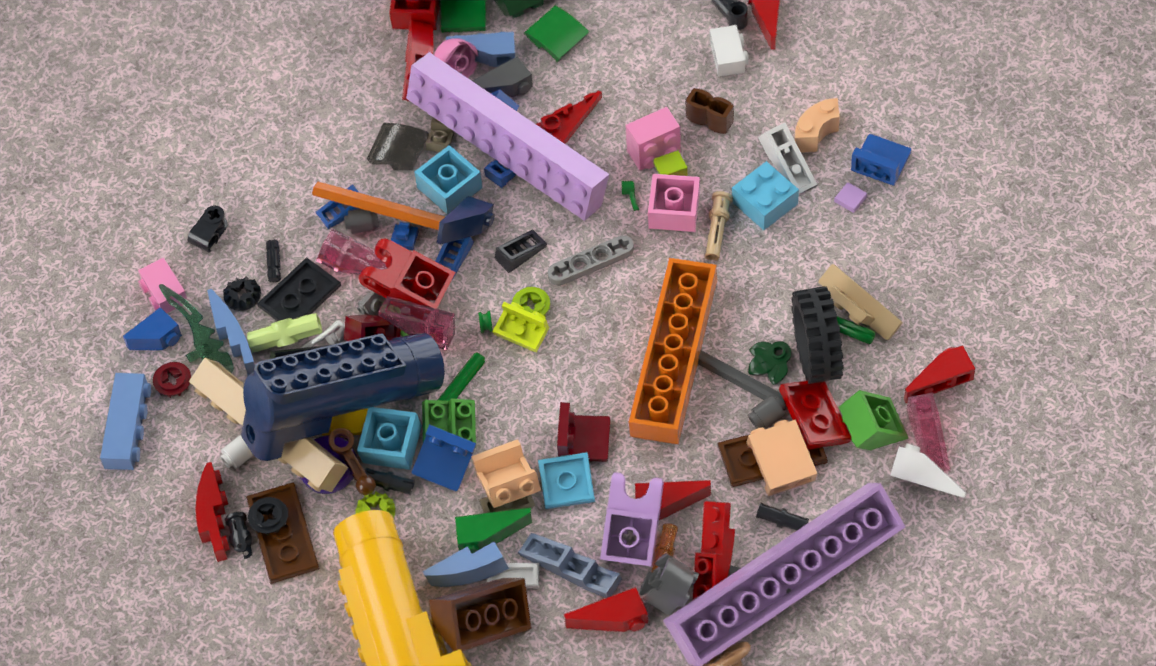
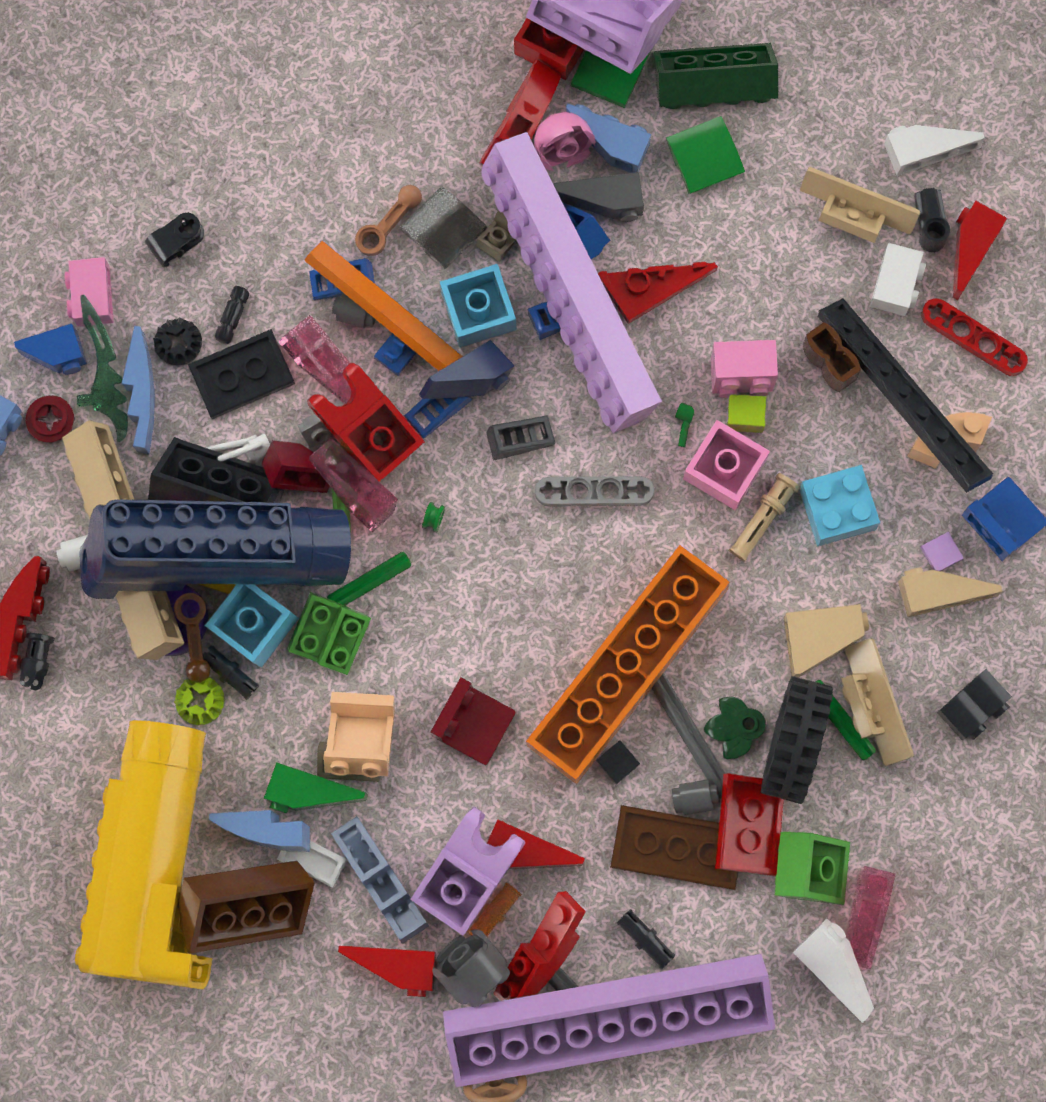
camera: 25 degrees right, 20 degrees up
reddish brown tile [246,482,320,584] -> none
yellowish green piece [247,313,323,353] -> none
black gear [248,497,289,535] -> none
blue bracket [412,425,476,491] -> none
neon yellow bracket [493,302,549,353] -> none
lime gear [512,287,550,316] -> none
medium azure tile [538,453,595,509] -> none
light nougat panel [747,420,817,496] -> none
white slope [758,122,817,194] -> none
red slope [904,345,975,404] -> none
none -> nougat piece [355,185,422,256]
none -> black tile [596,740,640,785]
none -> tan slope [783,604,869,678]
none -> tan bracket [800,167,920,243]
none -> black tile [817,298,993,493]
none -> tan slope [898,567,1003,617]
none -> red beam [921,298,1028,376]
none -> black brick [937,669,1012,740]

